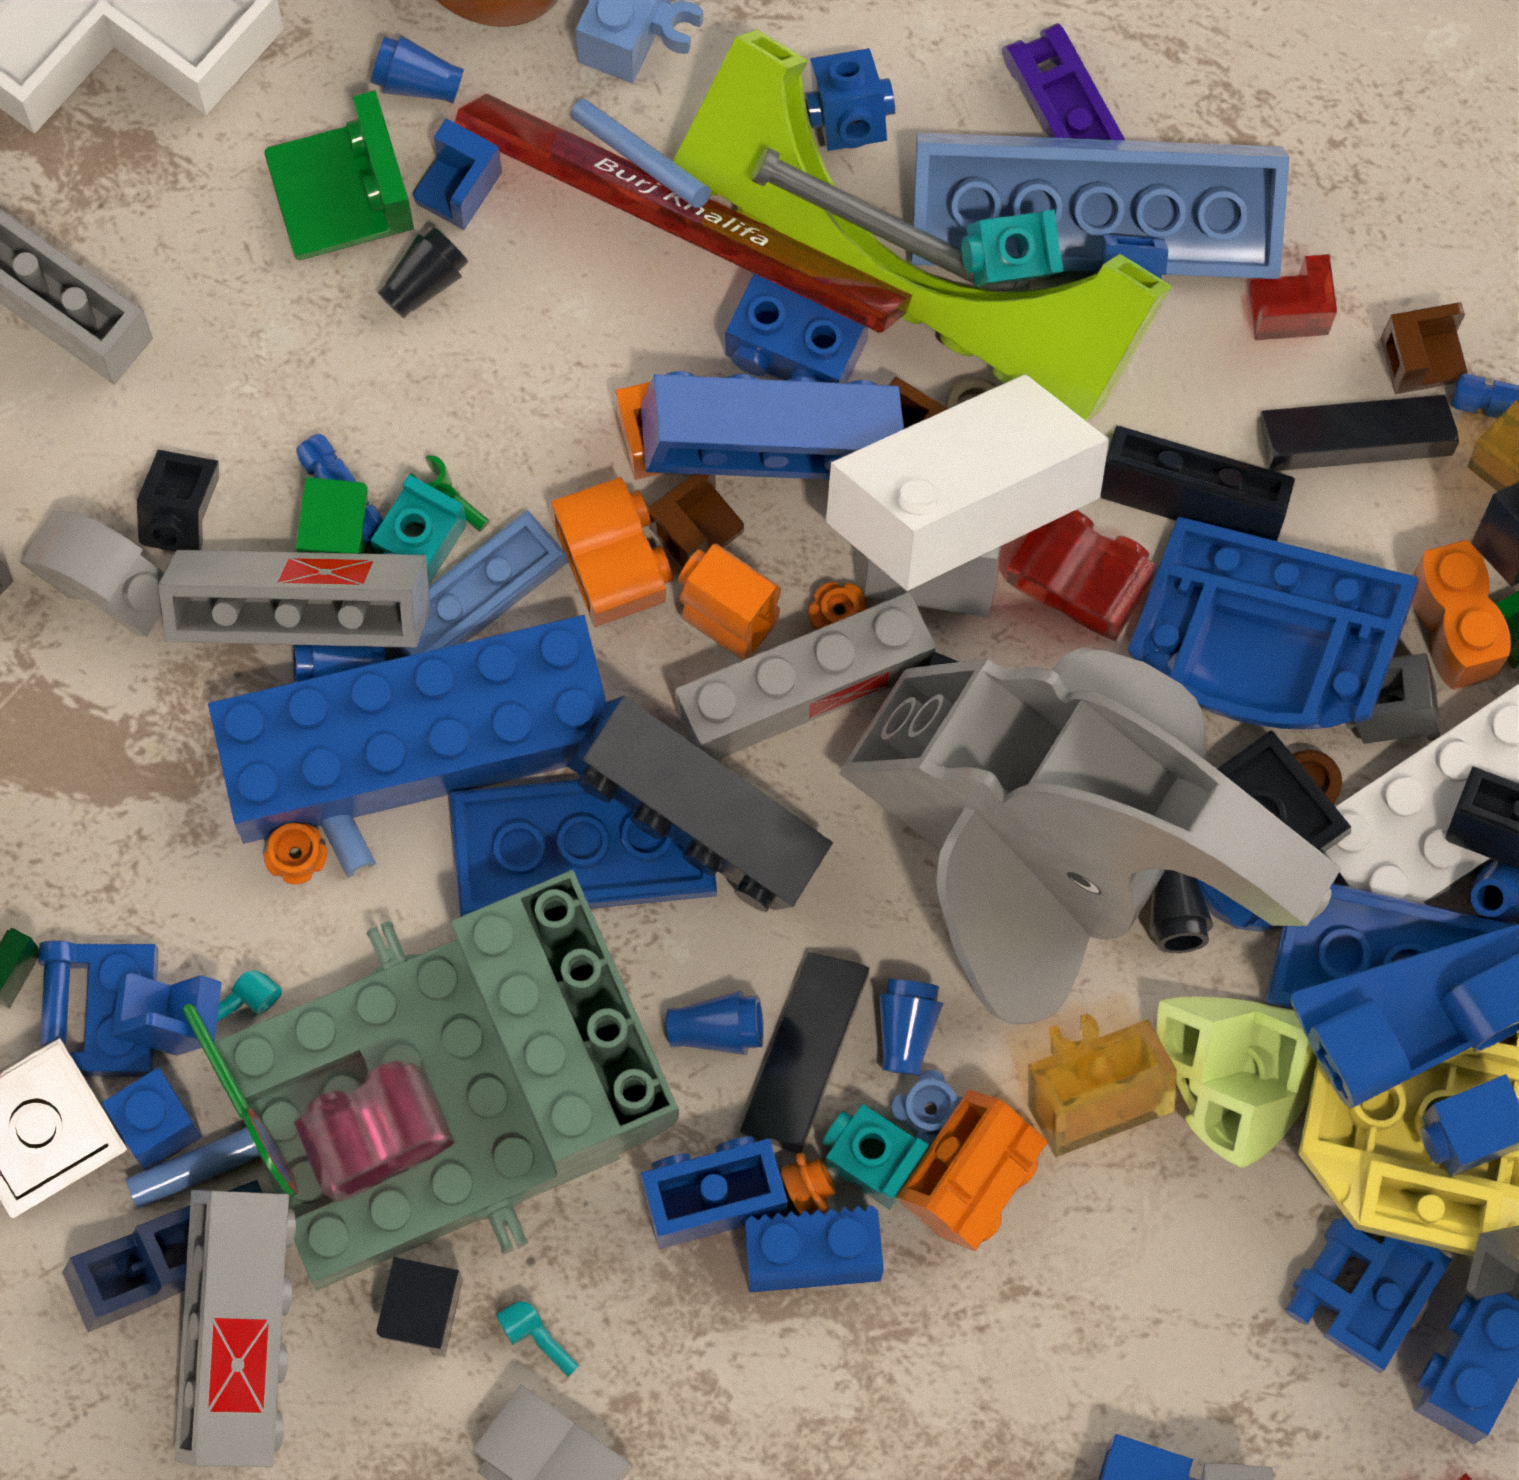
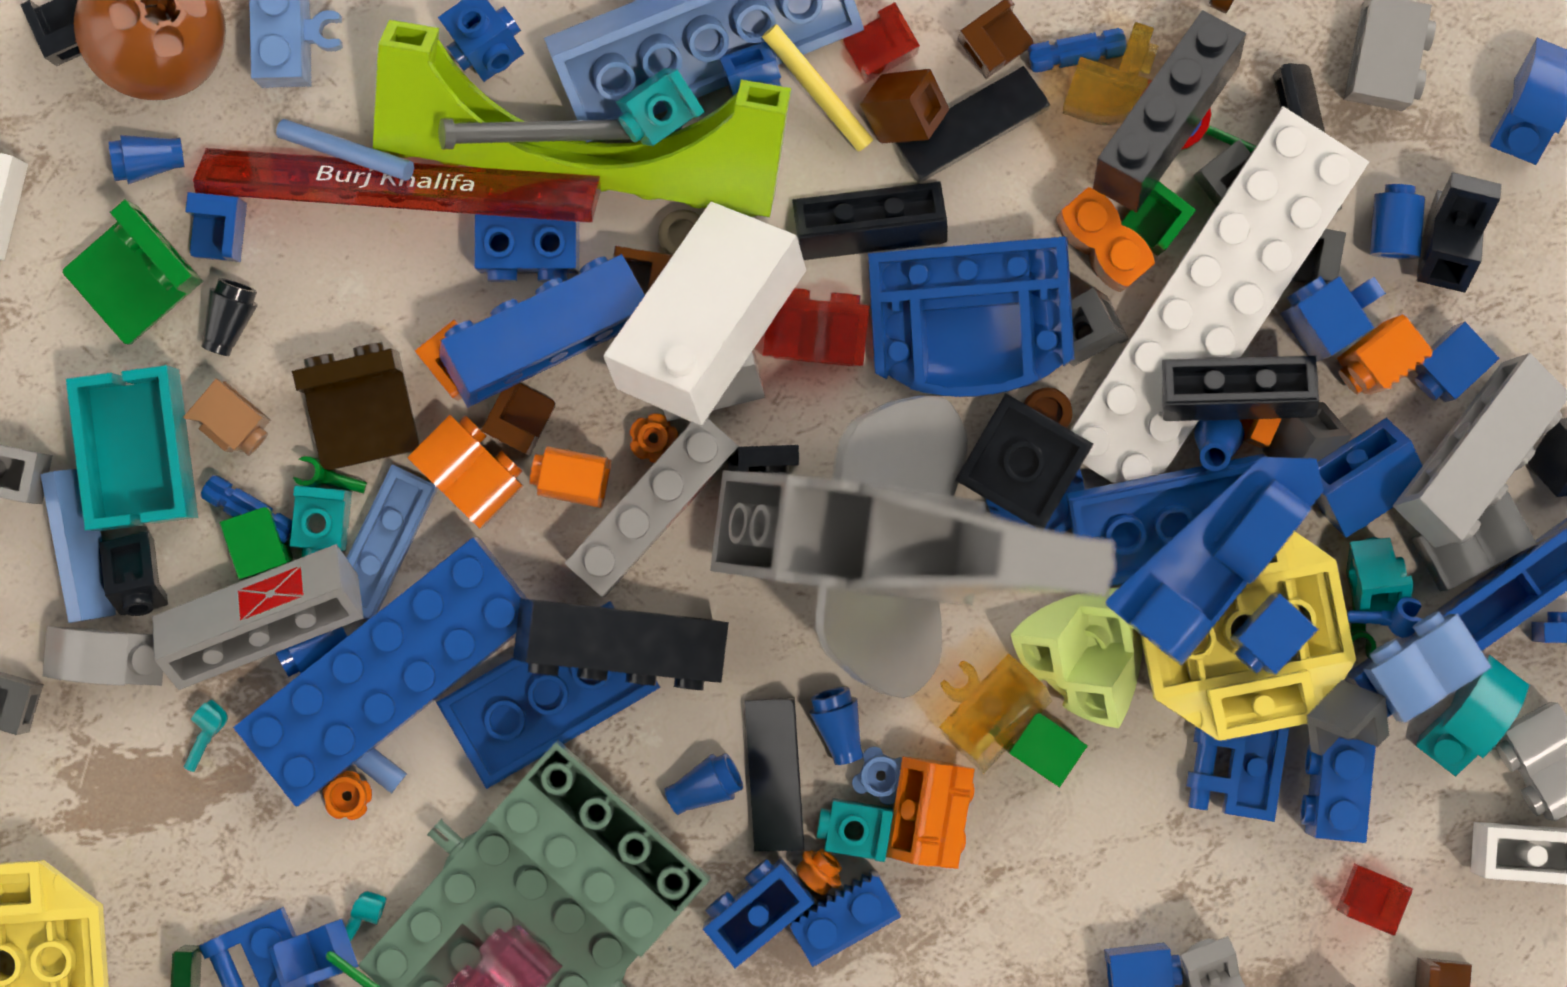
camera: 20 degrees left, 15 degrees up
none -> medium blue tile [40,469,116,623]
none -> teal piece [66,365,199,531]
none -> medium nougat window [183,378,271,456]
none -> teal hand [183,699,228,772]
none -> dark brown bracket [292,342,419,470]
none -> light yellow bar [762,24,873,152]
none -> reddish brown panel [860,69,949,144]
none -> green panel [1006,713,1088,788]

